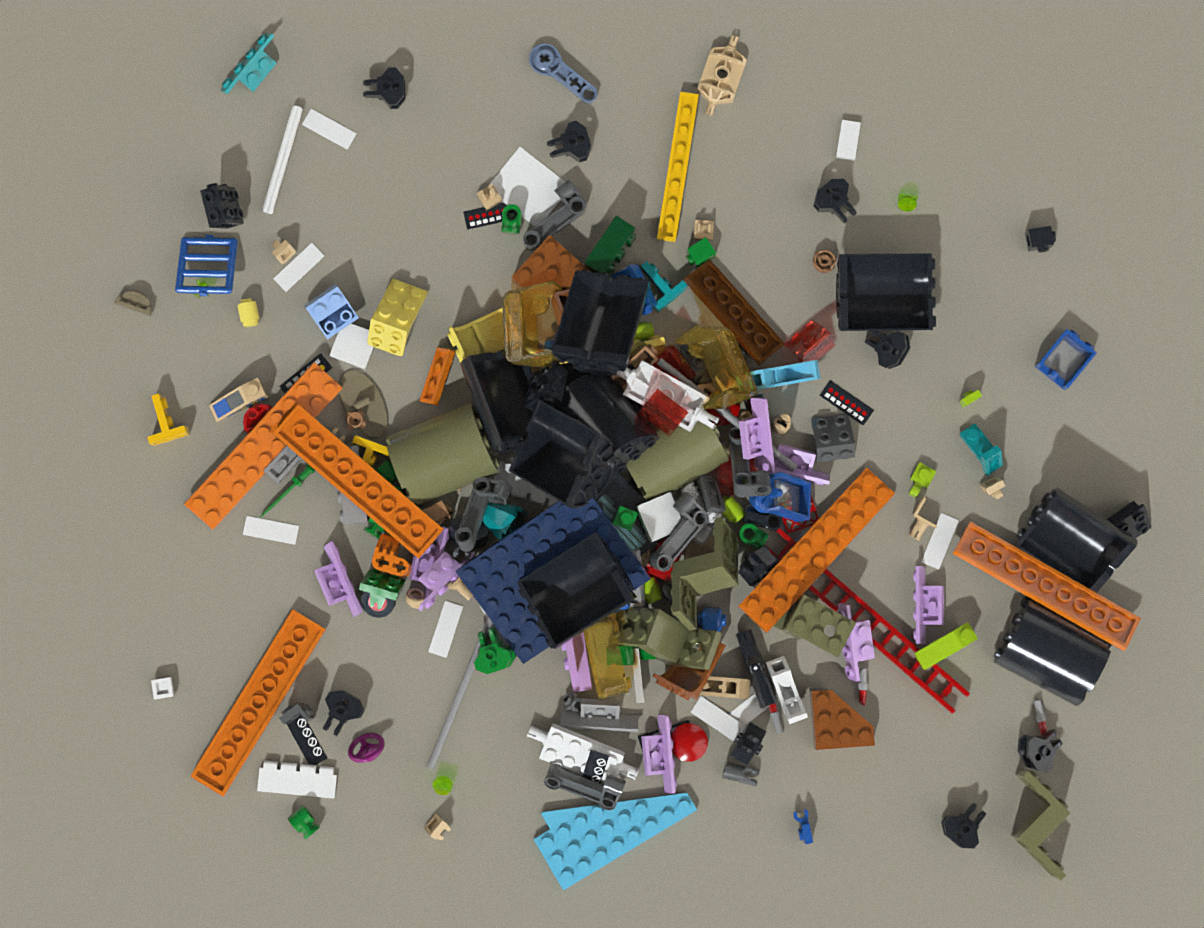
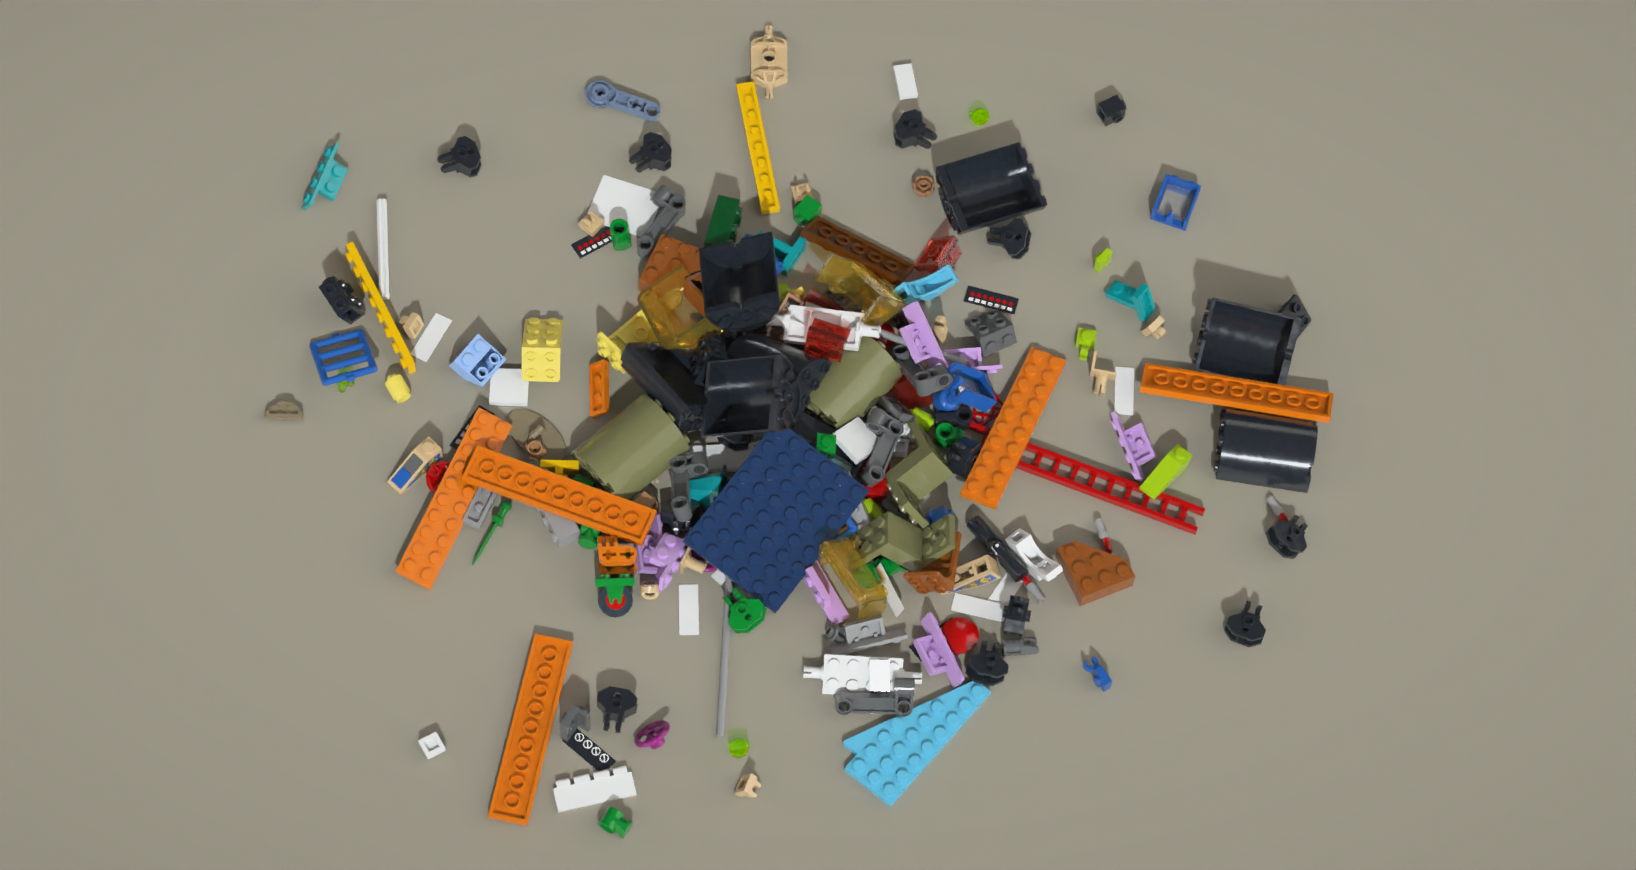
camera: 25 degrees left, 20 degrees down
yellow bracket [147,393,190,446] -> none
white sticker [243,516,299,545] -> none
white sticker [302,109,357,150] -> none
lavender bracket [314,541,363,617] -> none
black cylinder [517,532,637,649] -> none
olive bracket [774,595,856,658] -> none
lavender bracket [837,603,875,682] -> none
olive bracket [1011,769,1070,881] -> none
none -> yellow plate [345,242,416,374]
none -> black hinge [965,640,1009,686]

